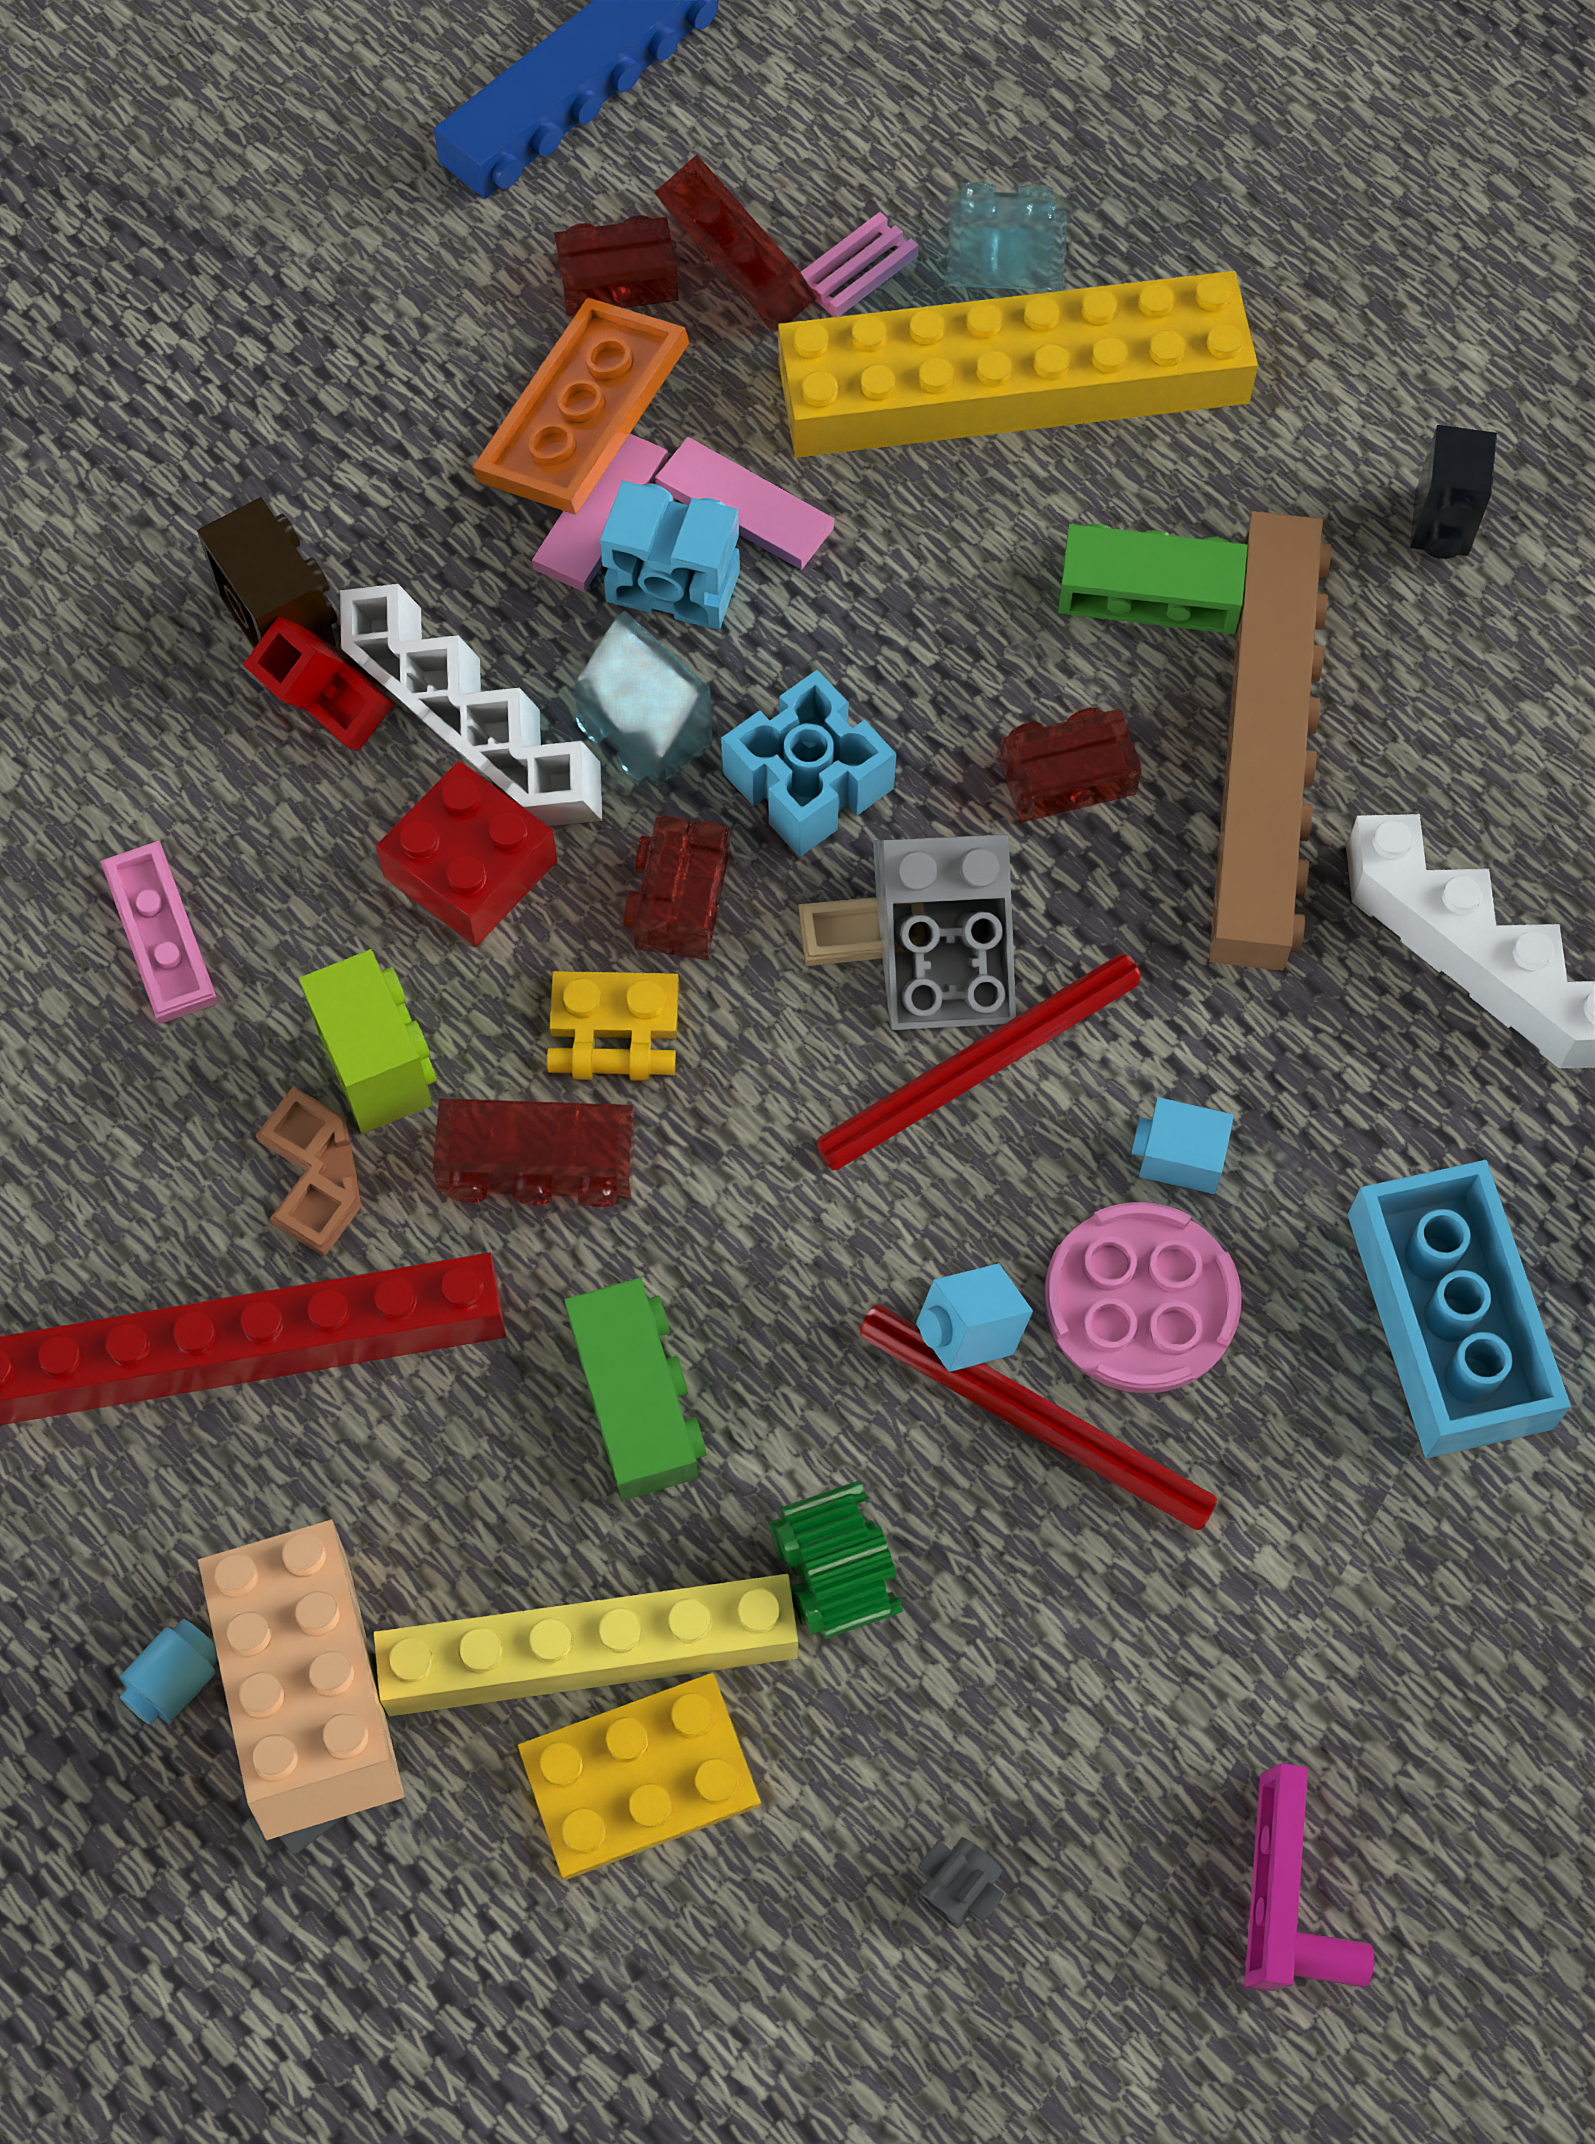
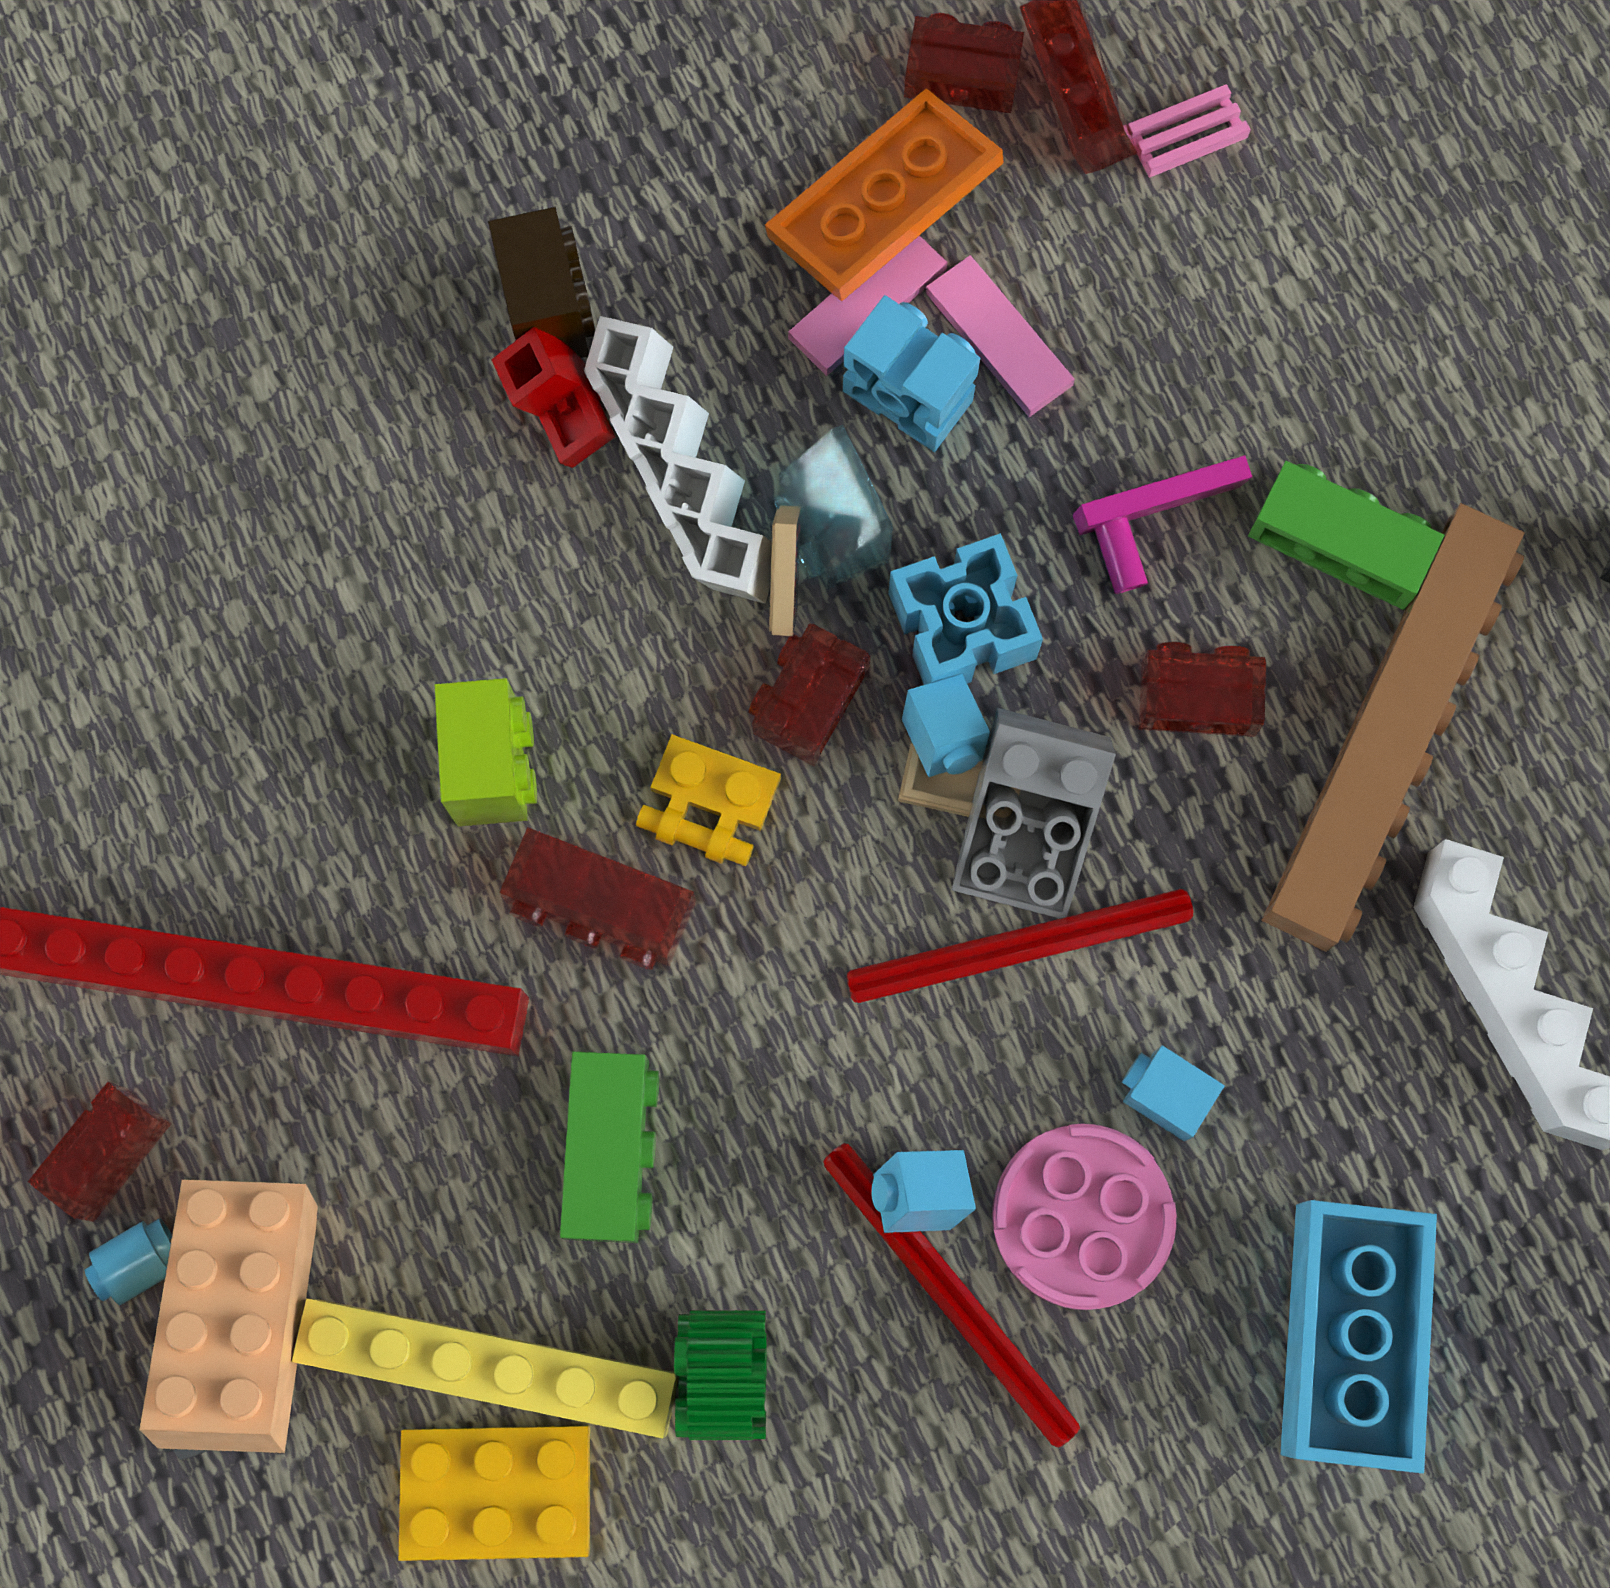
camera: 20 degrees right, 10 degrees up
bright pink tile [101,840,219,1024] -> none
nougat tile [256,1086,362,1257] -> none
red brick [376,760,557,947] -> none
yellow brick [778,271,1258,458] -> none
clear light blue brick [946,182,1067,291] -> none
none -> clear red brick [27,1081,172,1222]
none -> tan tile [769,505,801,636]
none -> medium azure brick [902,674,990,777]
none -> dark pink piece [1073,455,1252,594]

